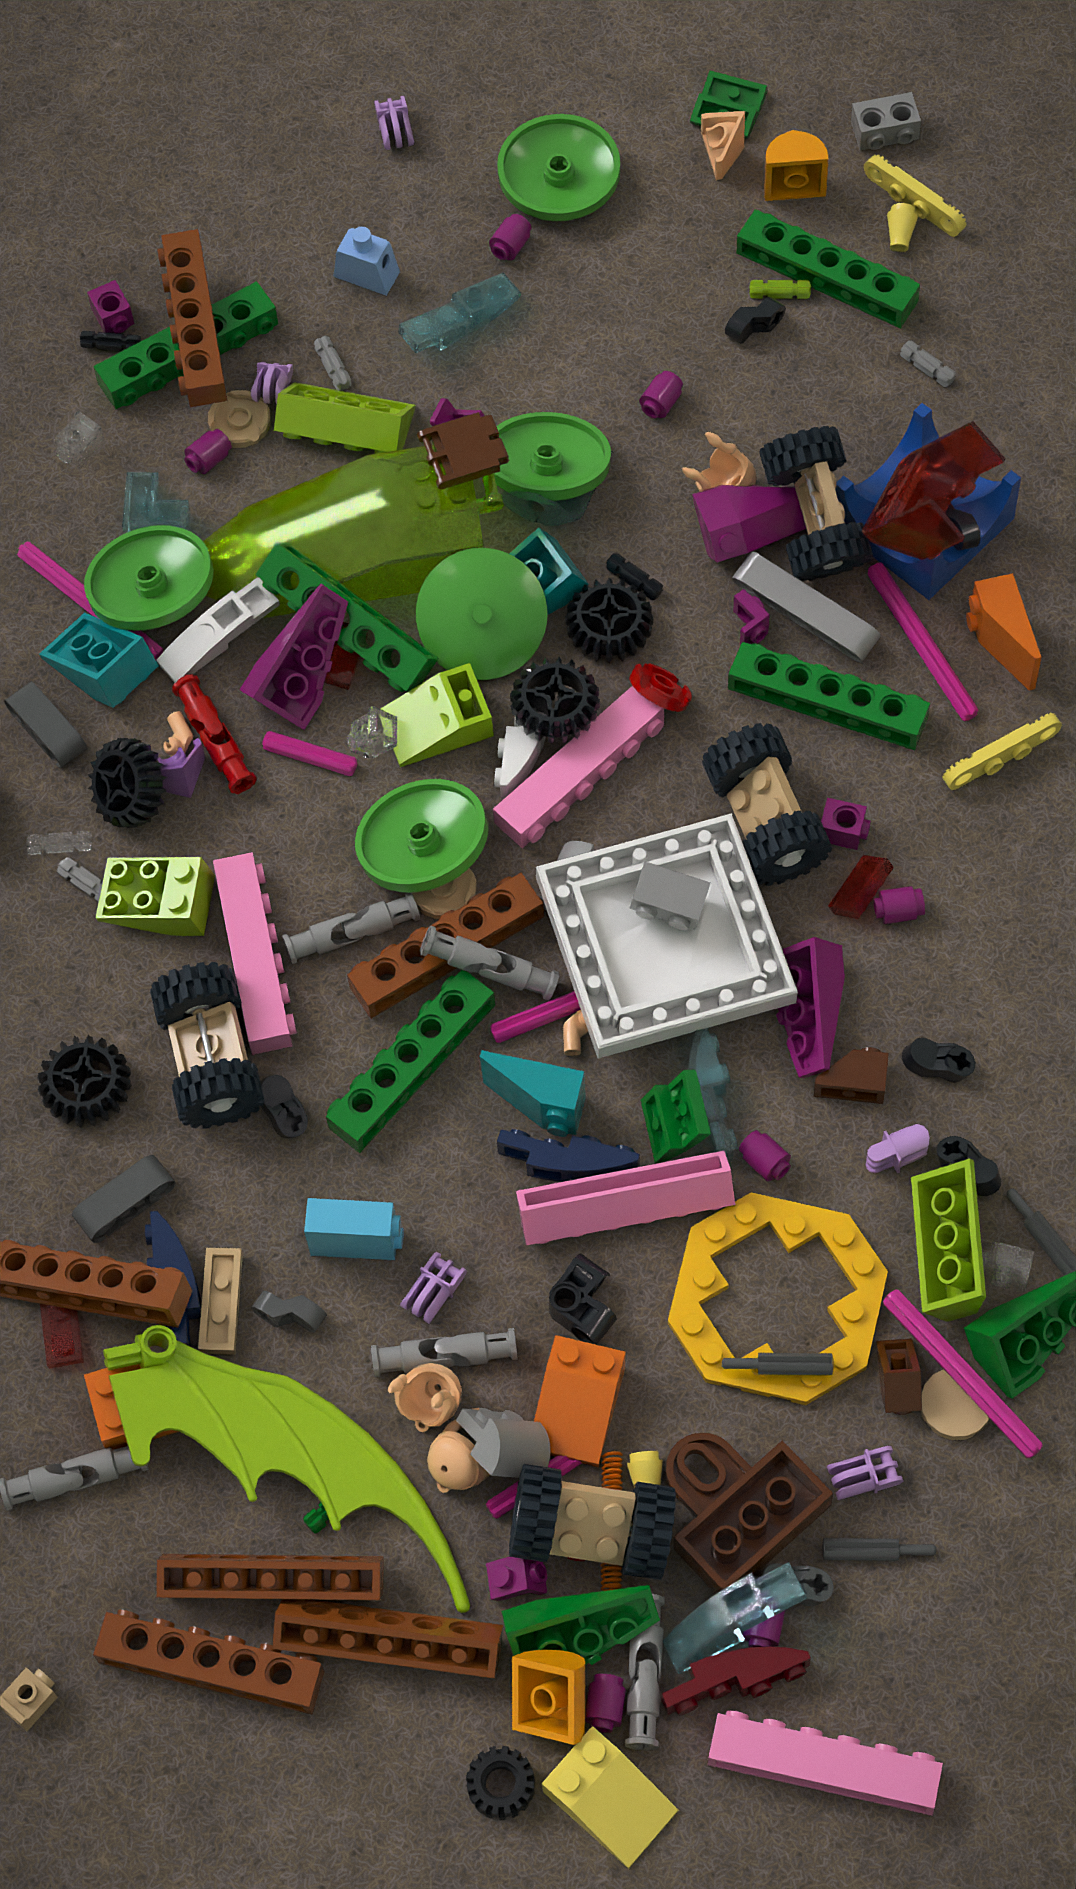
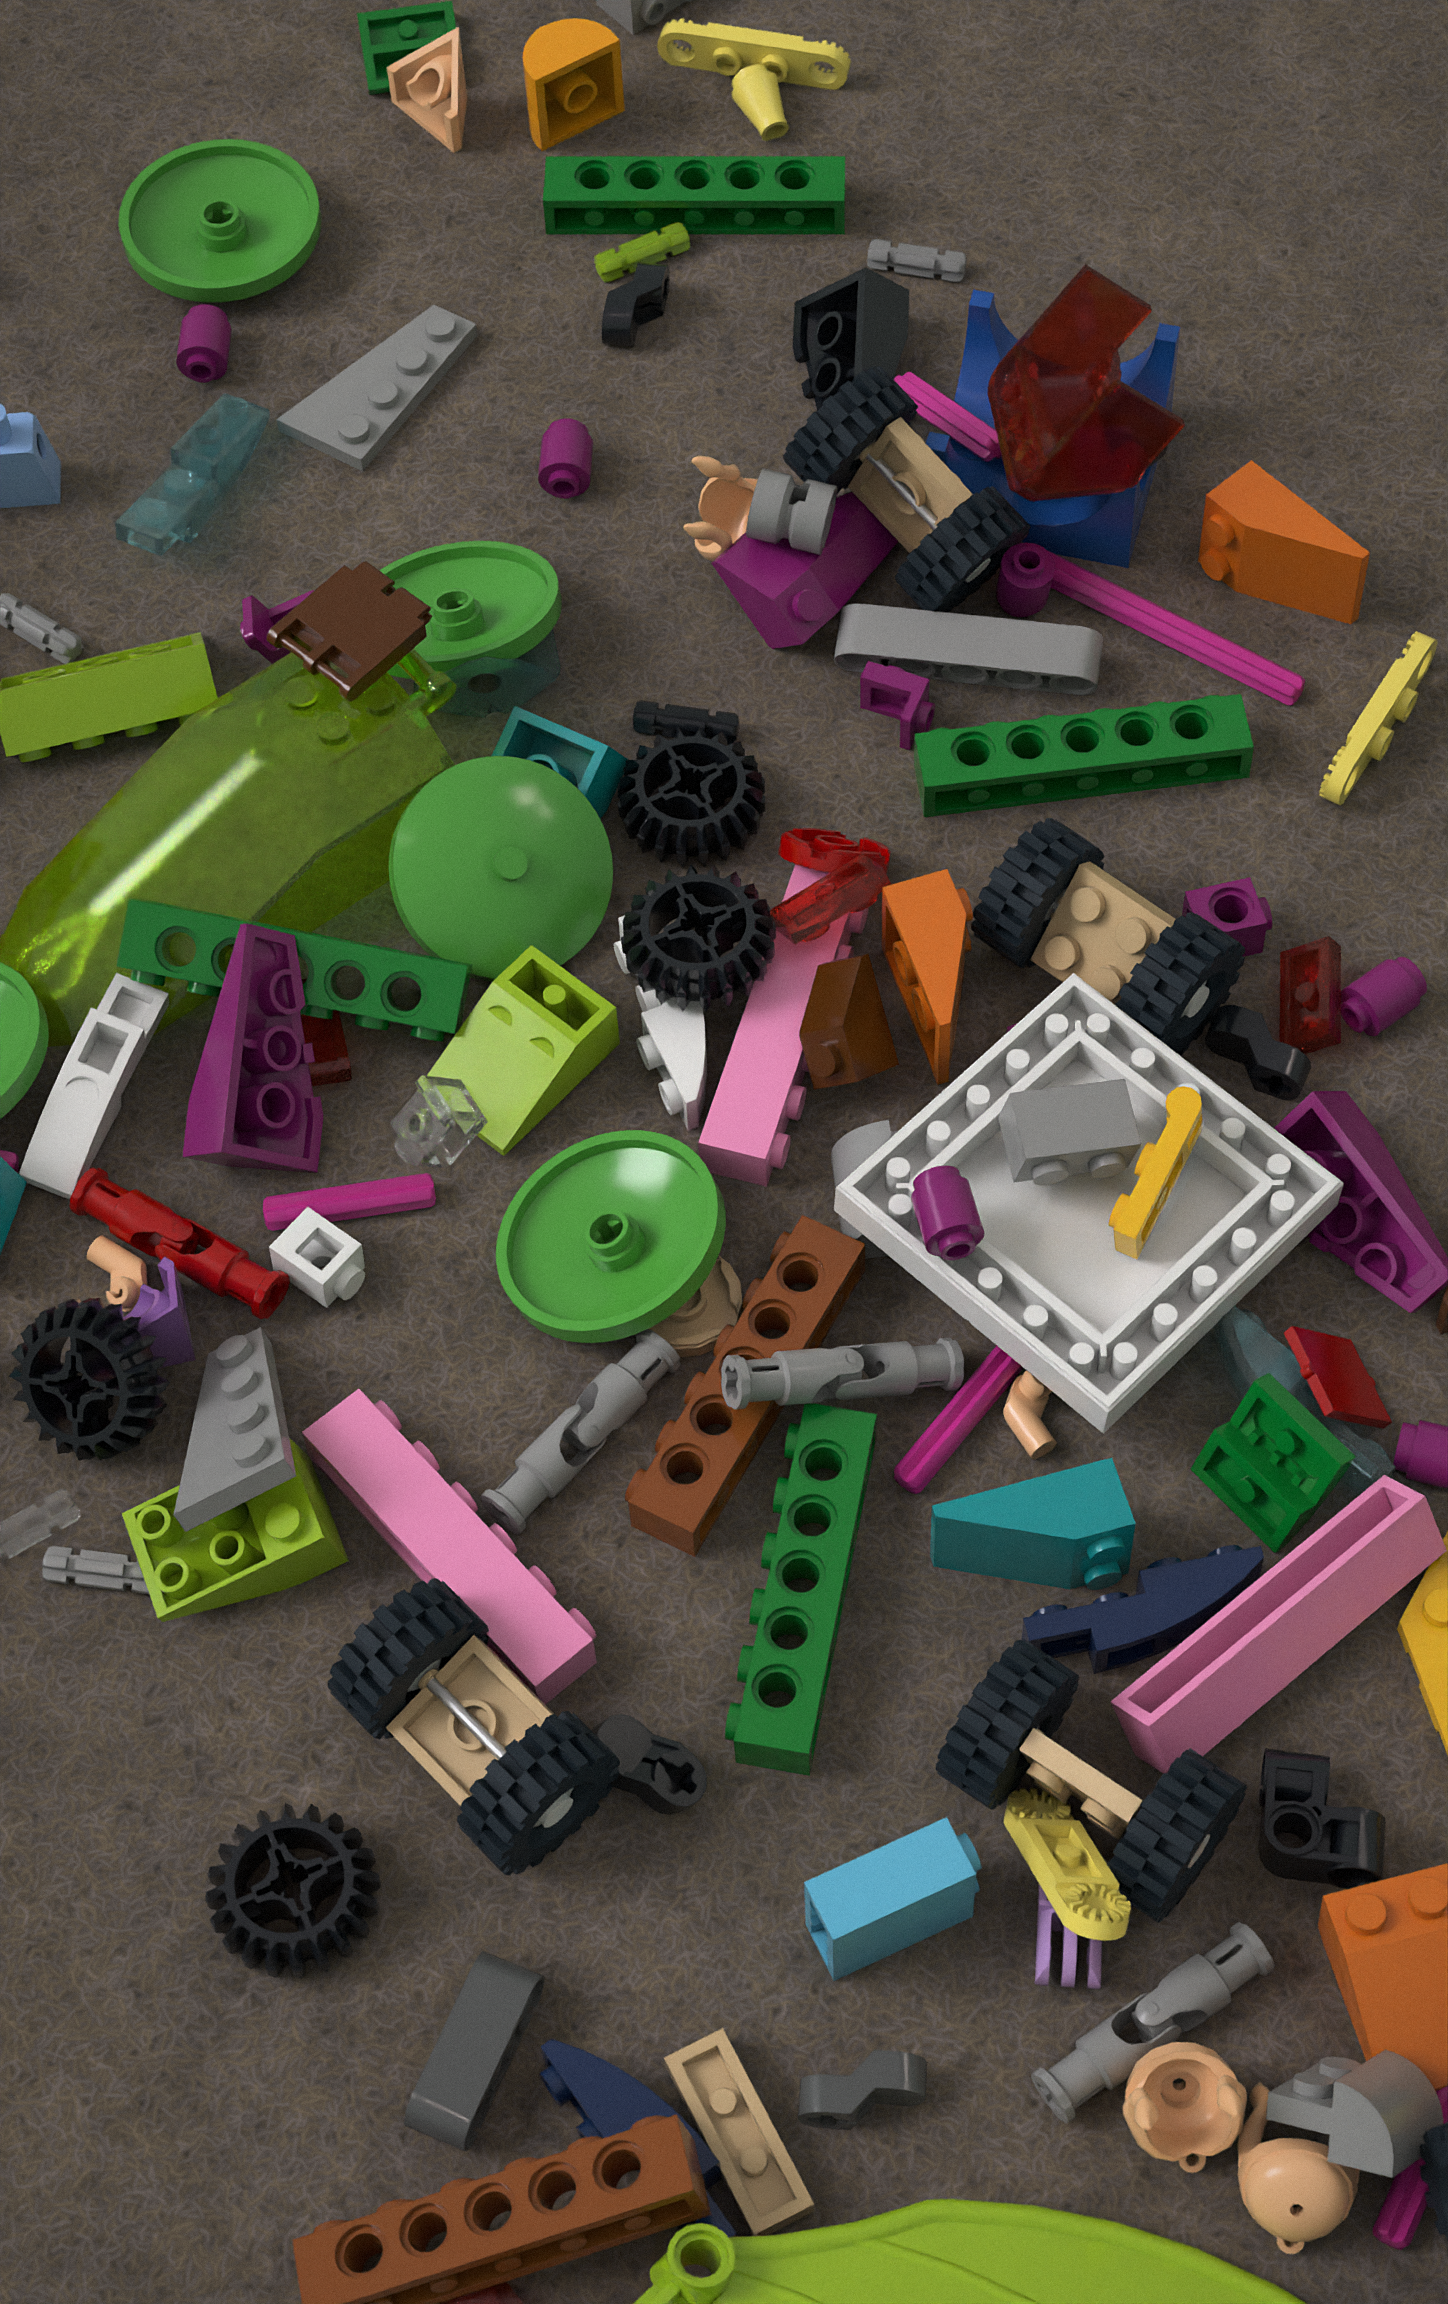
camera: 30 degrees left, 5 degrees down
none -> light grey wing [174,1327,296,1532]
none -> white brick [269,1207,365,1308]
none -> light grey wing [276,305,477,471]
none -> light grey wheel [746,468,837,555]
none -> clear red plate [770,854,891,945]
none -> black wedge [792,267,910,411]
none -> reddish brown slope [799,953,899,1090]
none -> orange slope [882,869,973,1085]
none -> dark pink axle [894,372,1005,462]
none -> magenta brick [911,1165,985,1260]
none -> black plate [935,1639,1247,1923]
none -> magenta brick [996,543,1055,617]
none -> light yellow plate [1004,1788,1132,1941]
none -> yellow plate [1109,1086,1203,1259]
none -> black piece [1205,1005,1311,1100]
none -> red piece [1283,1326,1392,1429]

